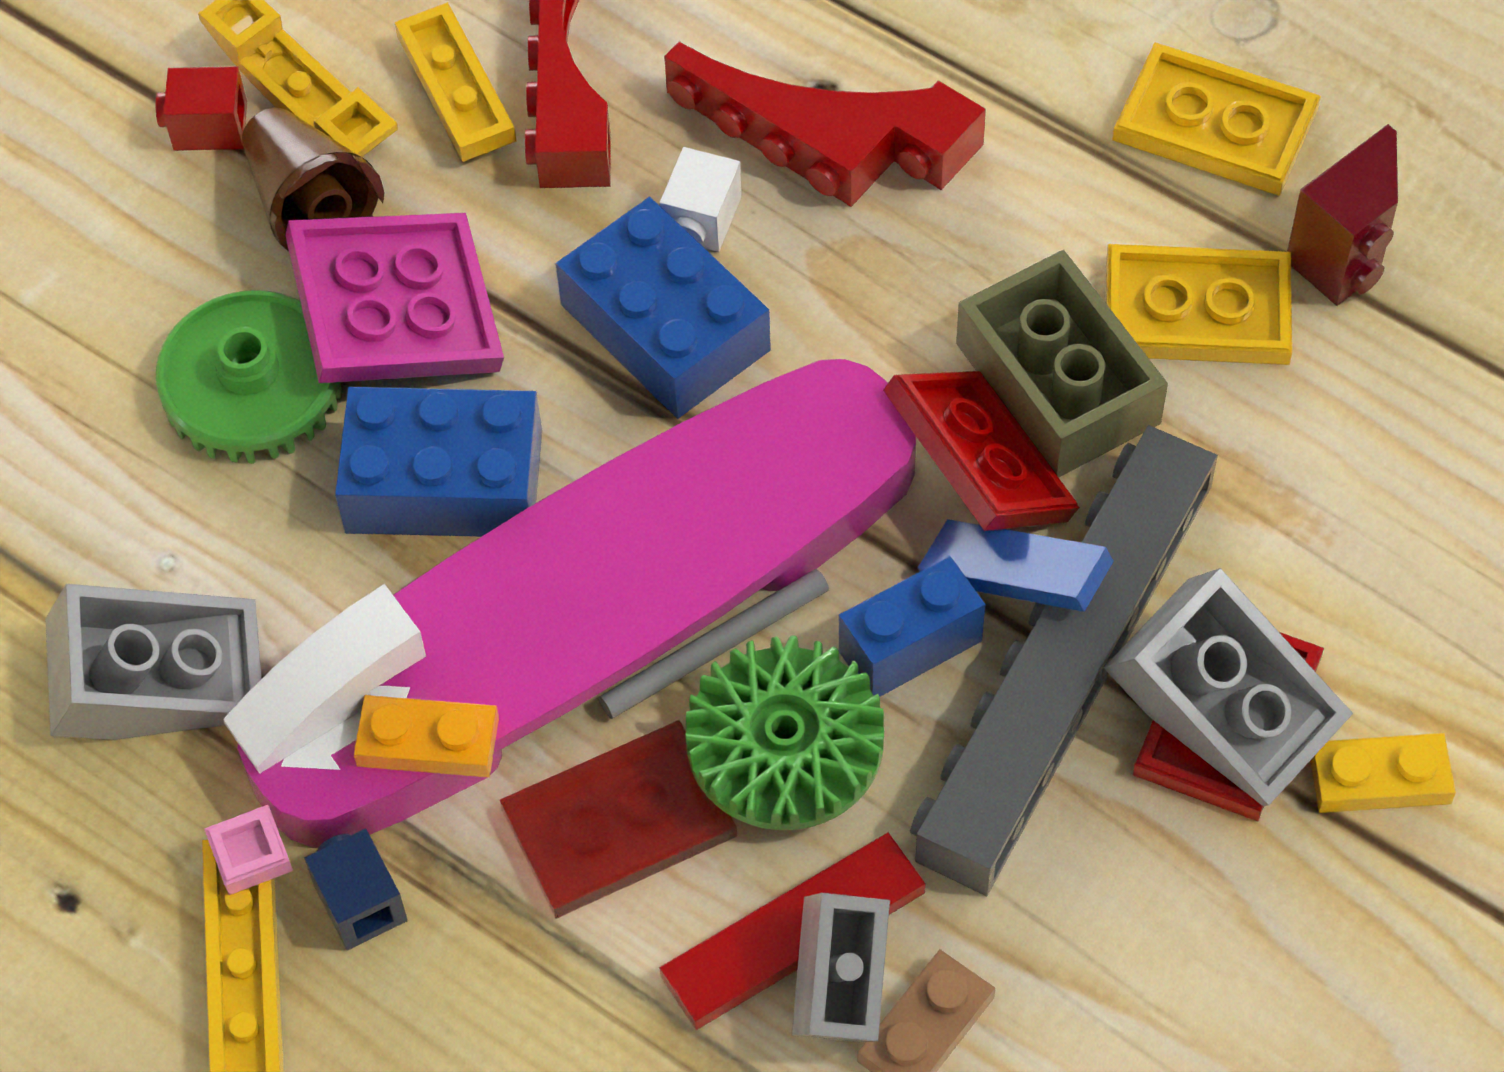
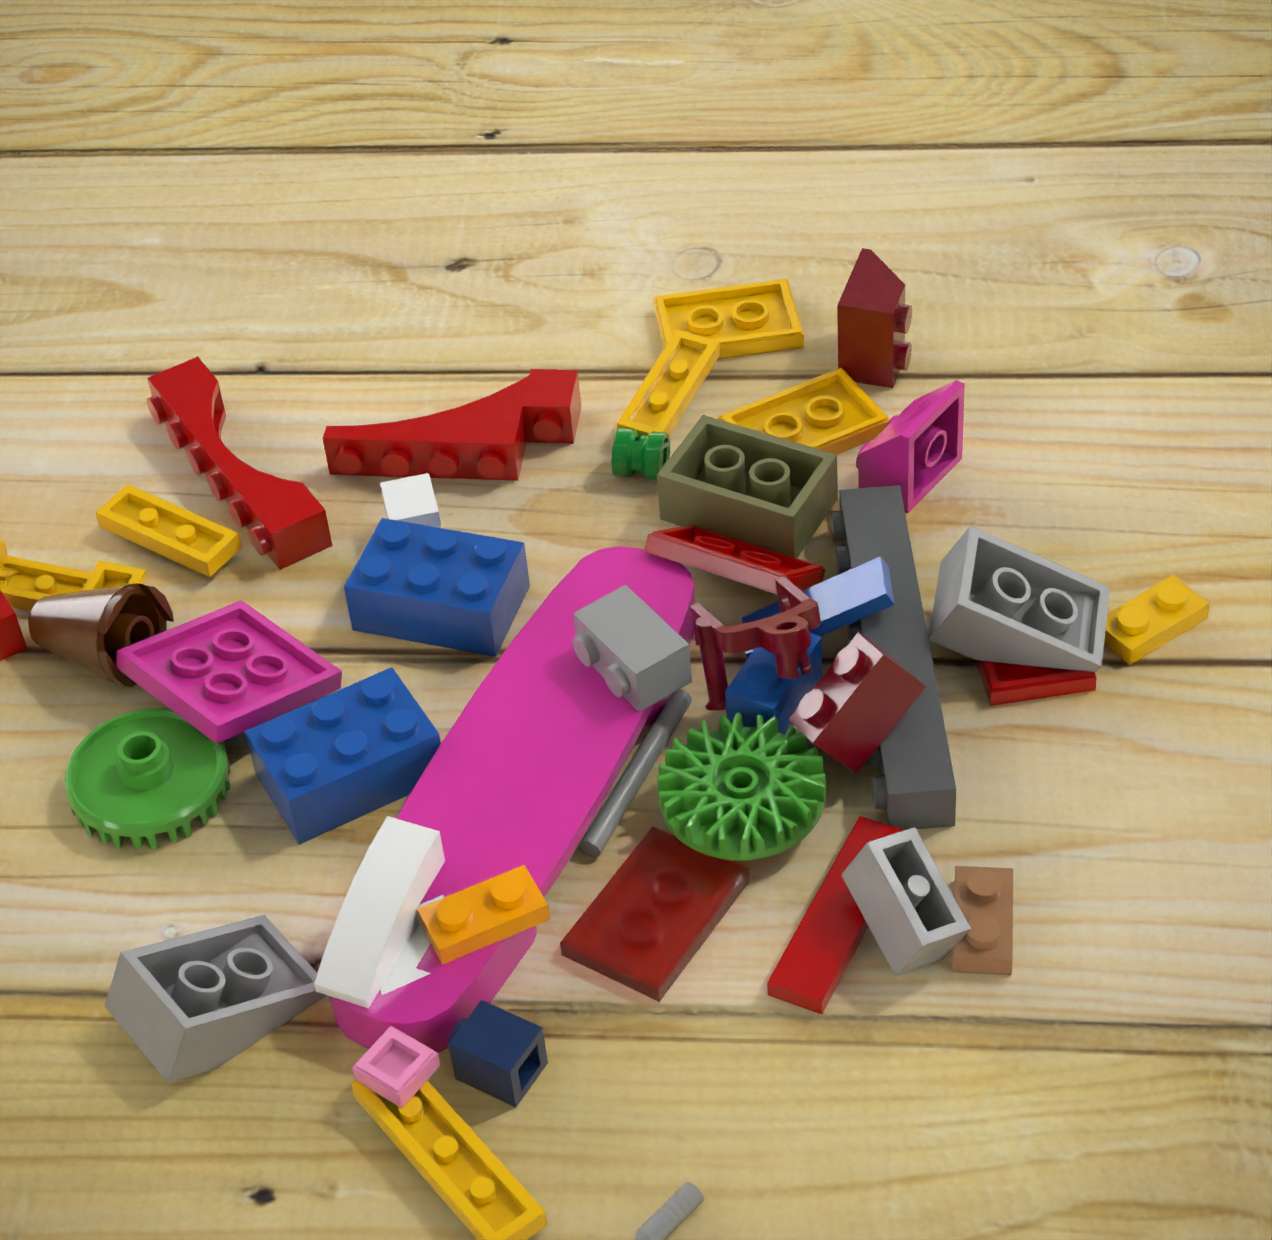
camera: 30 degrees left, 15 degrees down
none -> light grey brick [572,585,692,712]
none -> green wheel [611,428,670,480]
none -> yellow plate [616,329,720,438]
none -> dark red piece [689,576,821,711]
none -> dark red slope [789,633,926,774]
none -> dark pink slope [856,380,965,513]

